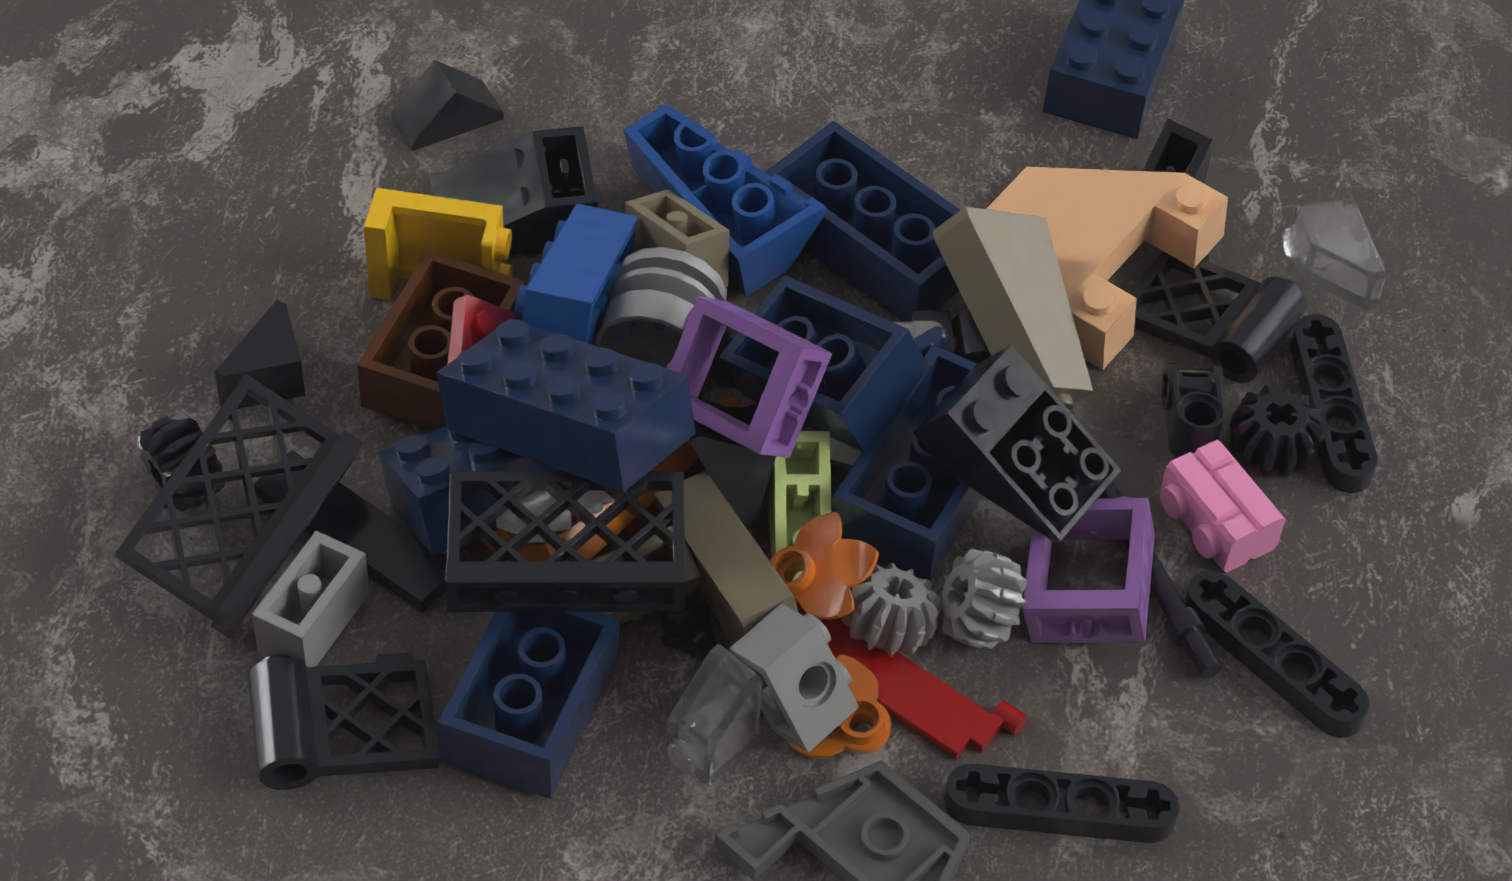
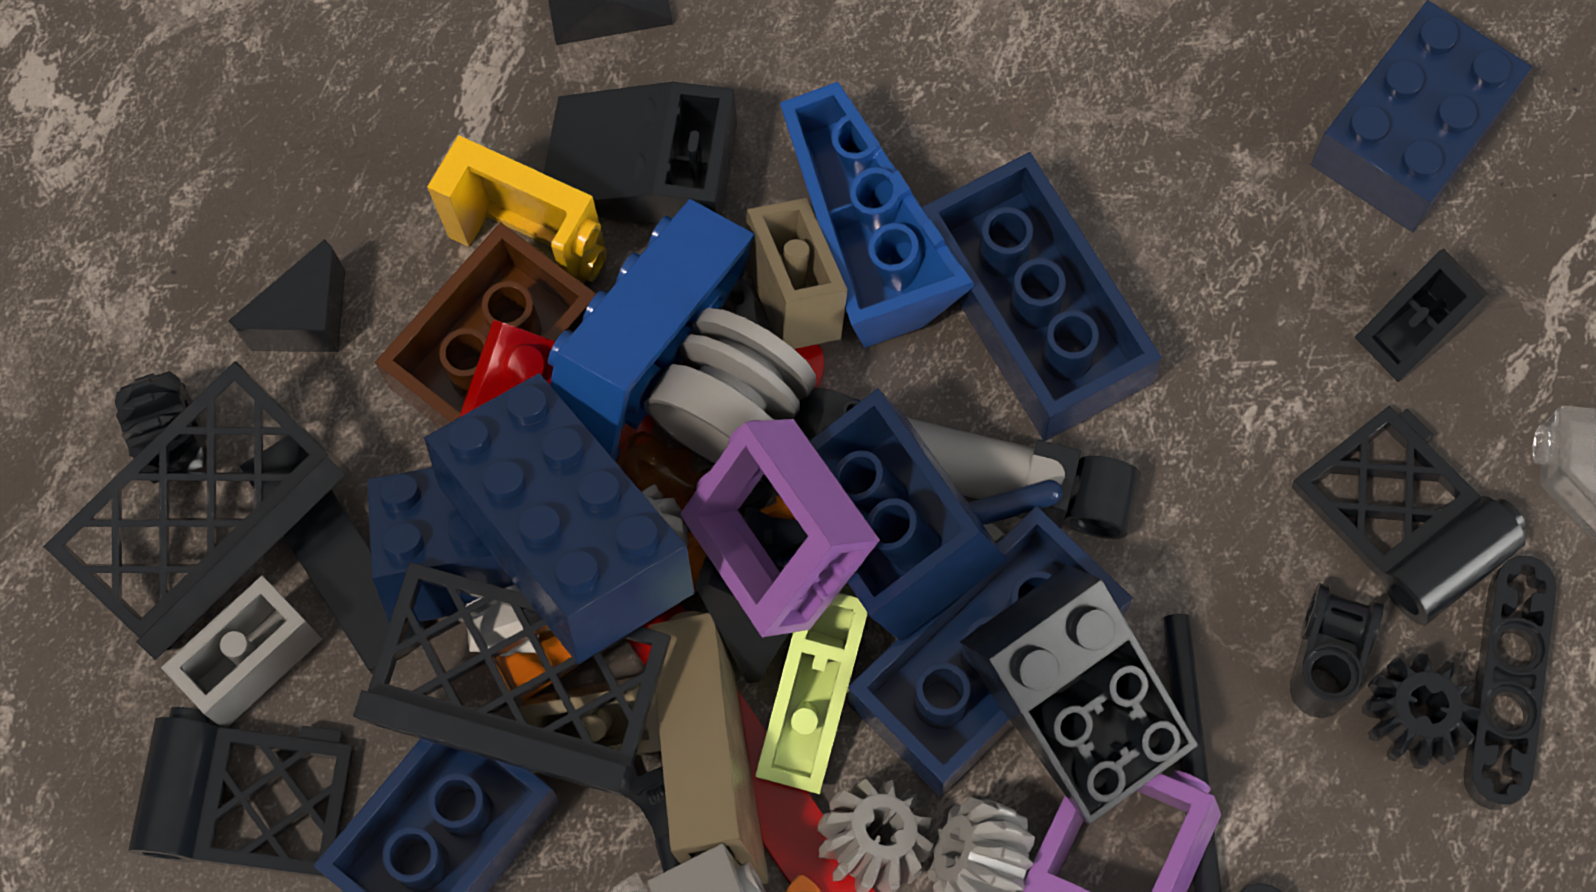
camera: 25 degrees right, 20 degrees up
orange plate [770,512,879,619] -> none
dark tan slope [932,206,1093,411] -> none
light nougat wedge [986,167,1228,370] -> none
bright pink brick [1159,439,1286,573] -> none

